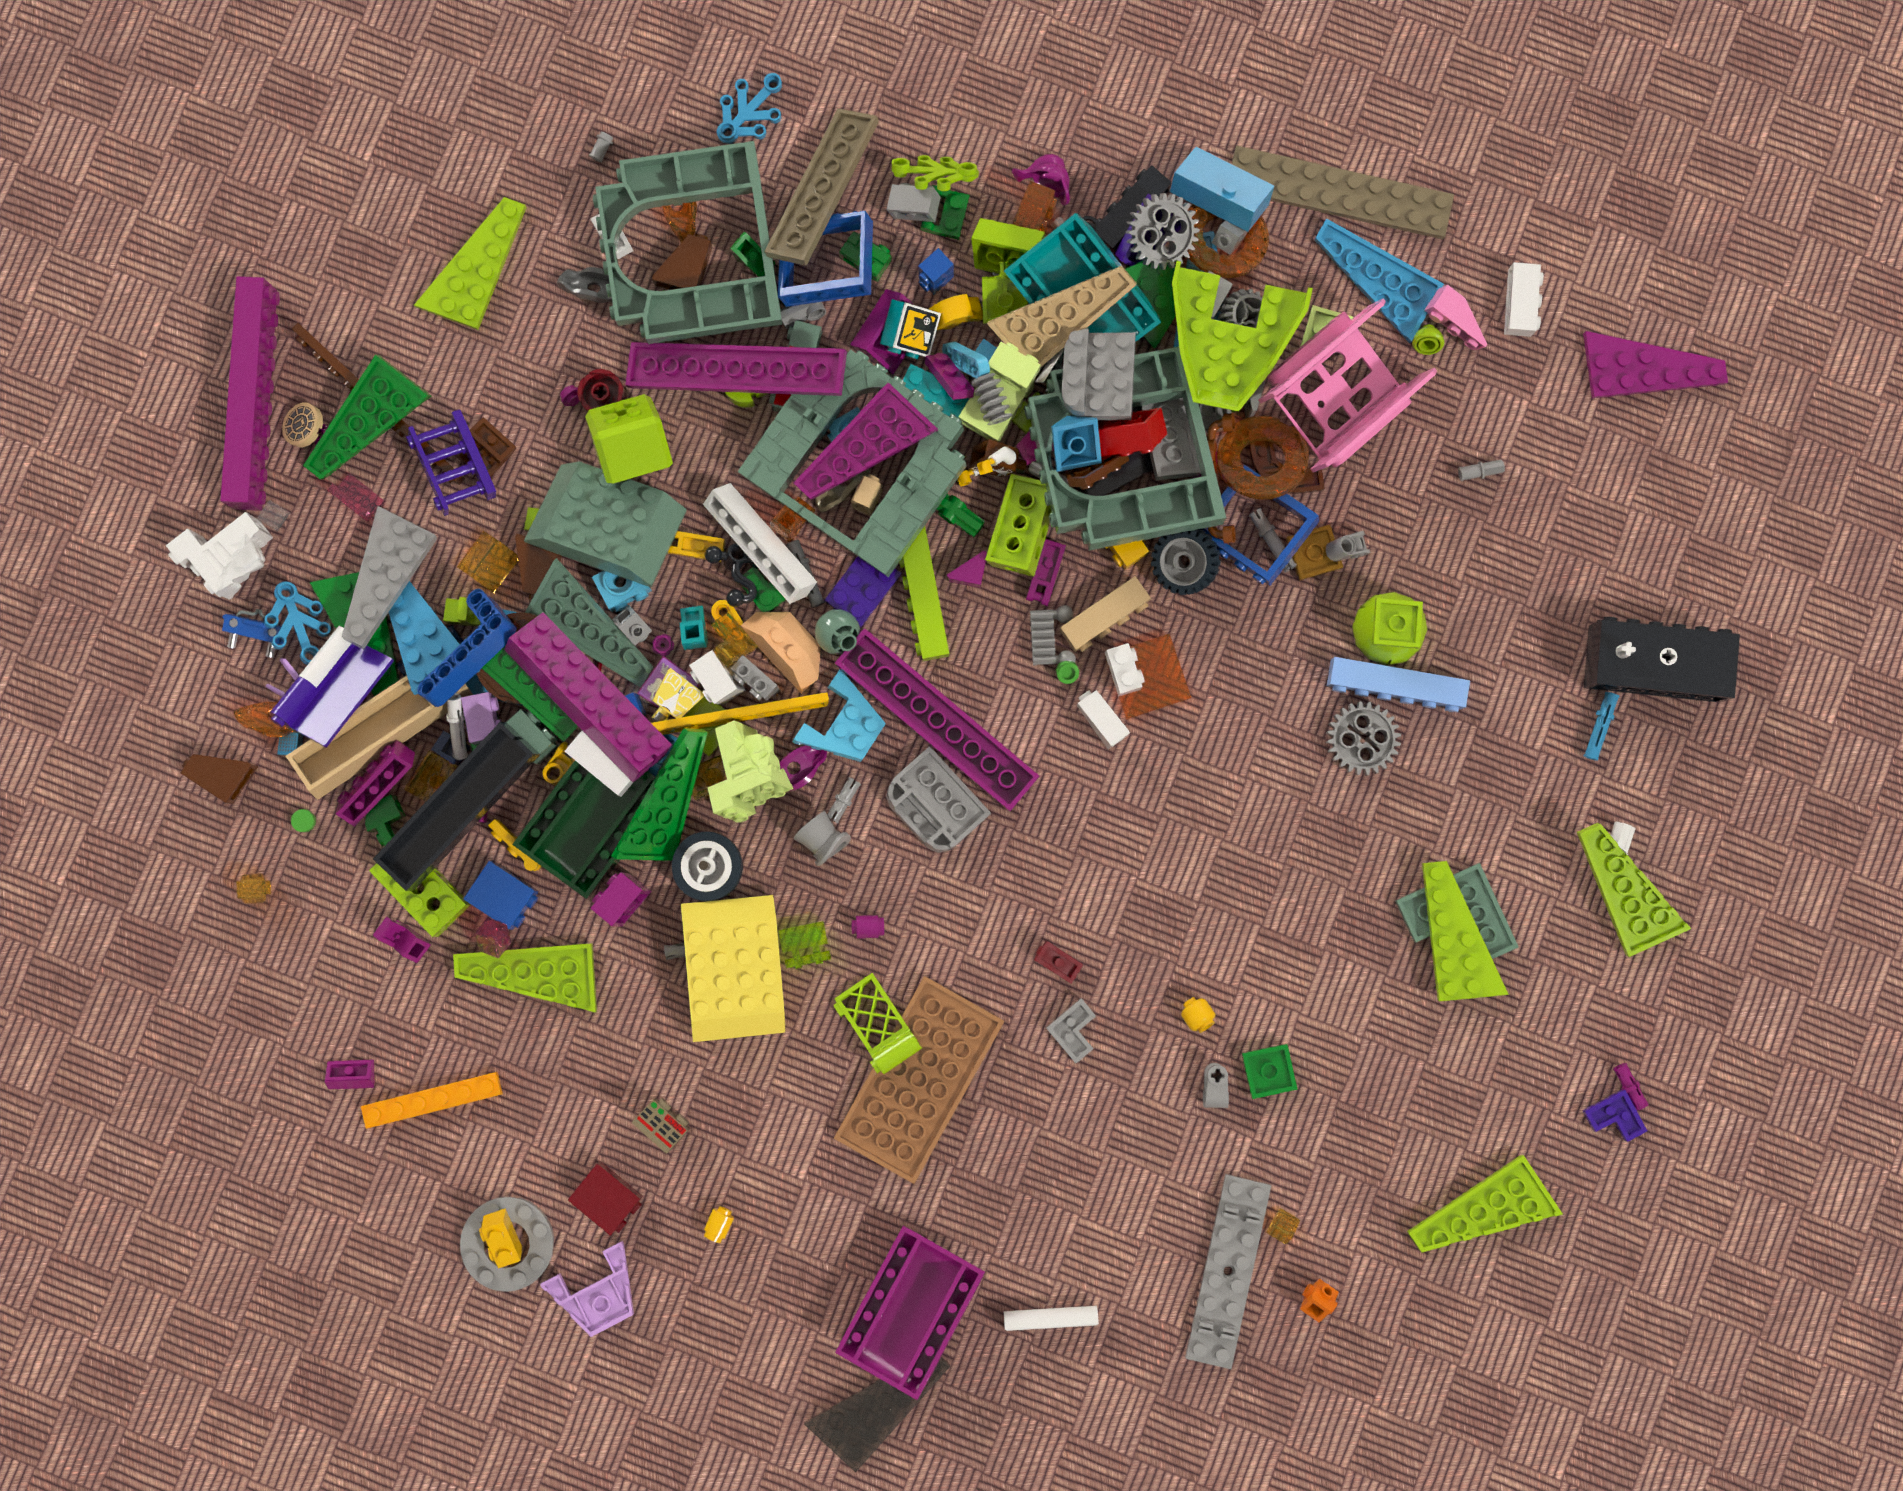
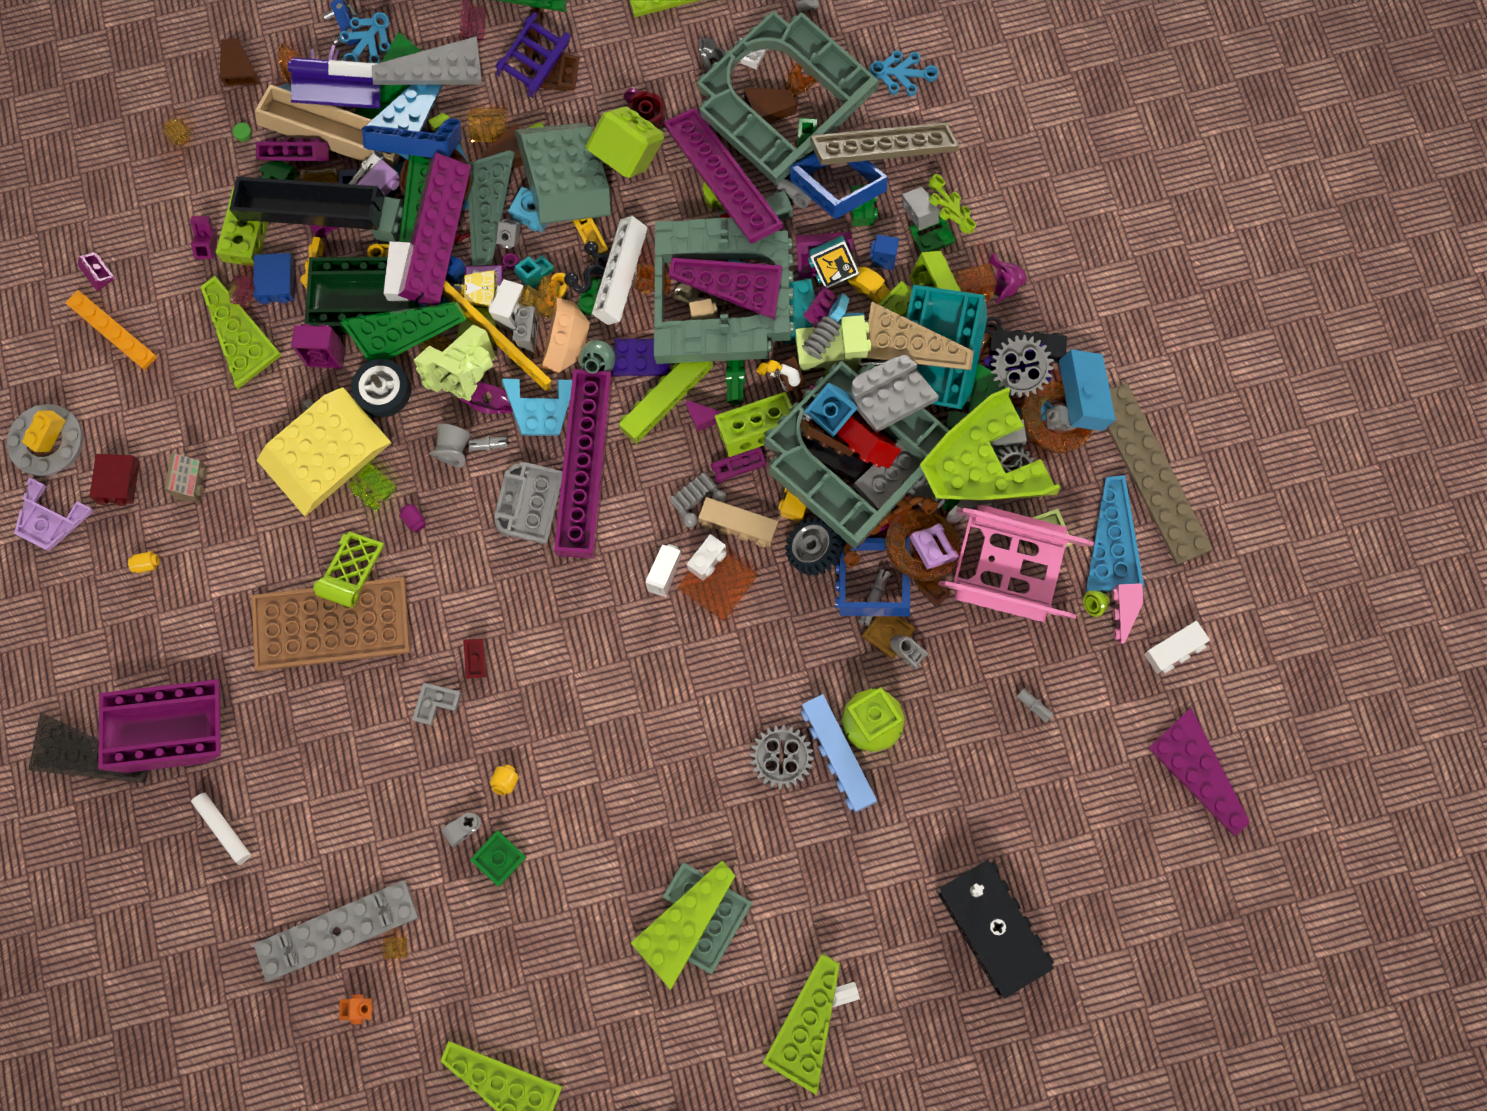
camera: 60 degrees right, 10 degrees down
dark grey pin [786,540,825,608] -> none
bright green tile [1056,661,1079,684] -> none
dark azure pin [1584,692,1620,761] -> none
none -> lavender plate [910,524,959,569]

